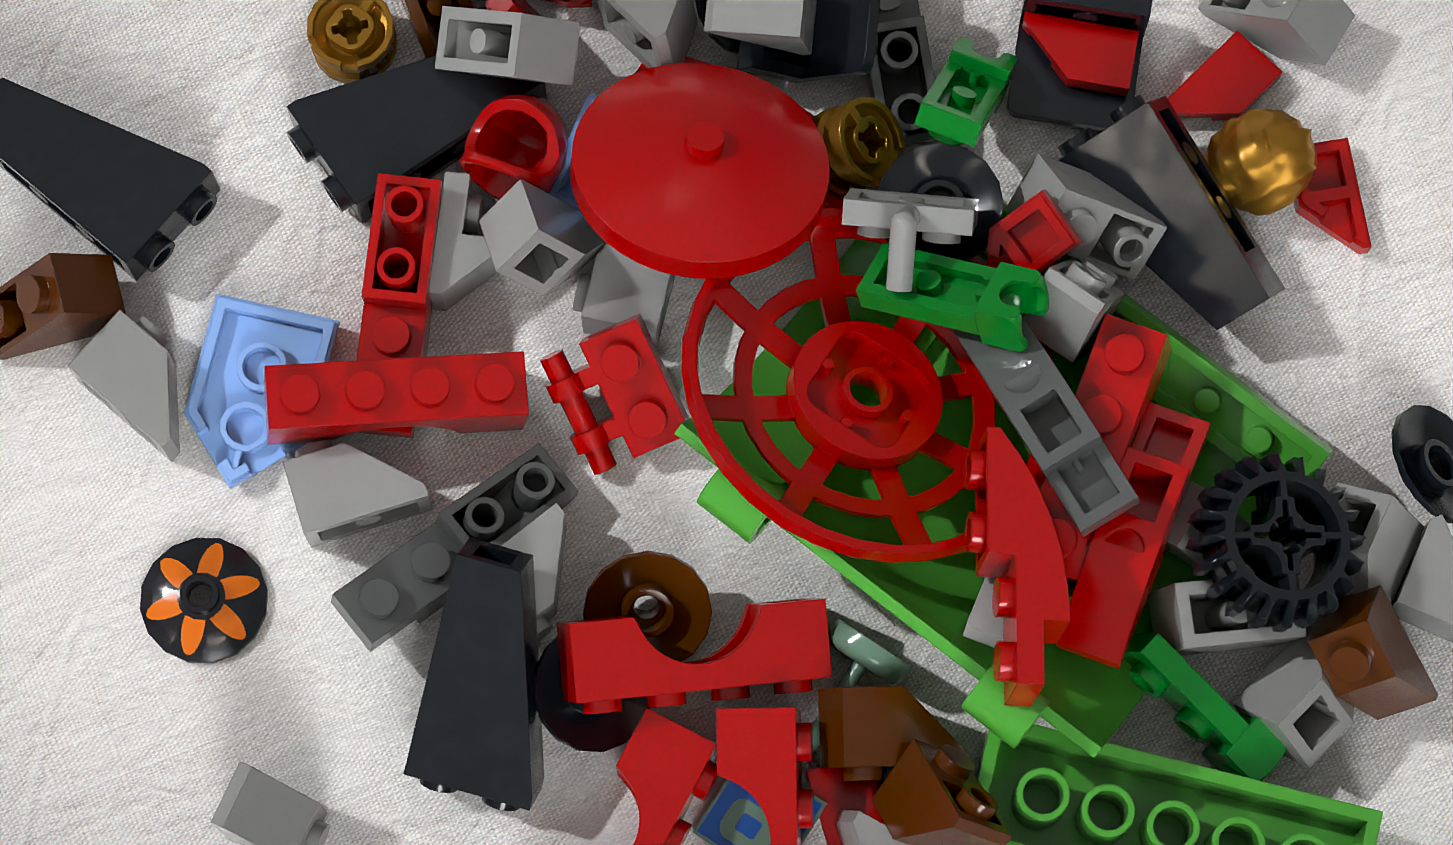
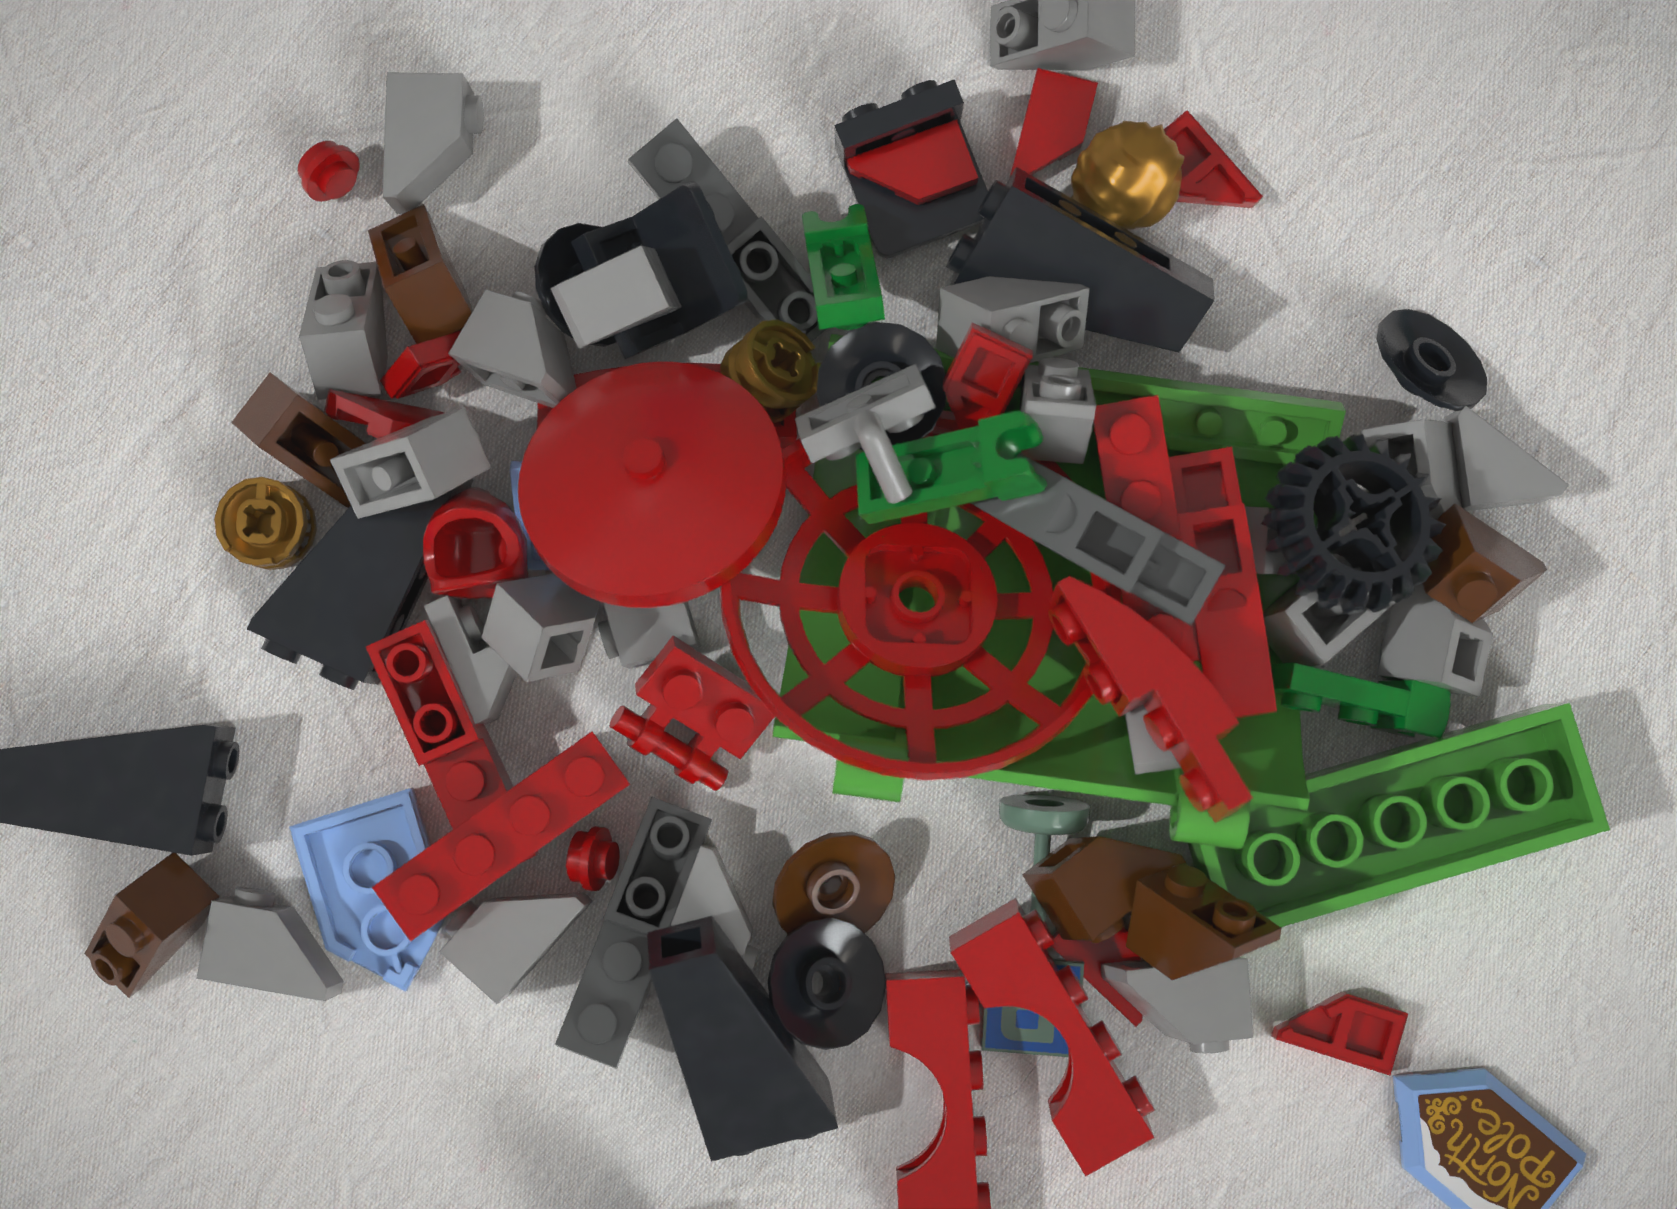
camera: 25 degrees left, 10 degrees up
black dish [140,538,268,663] -> none
red arch [556,598,832,714] -> none
none -> red plate [566,826,620,891]

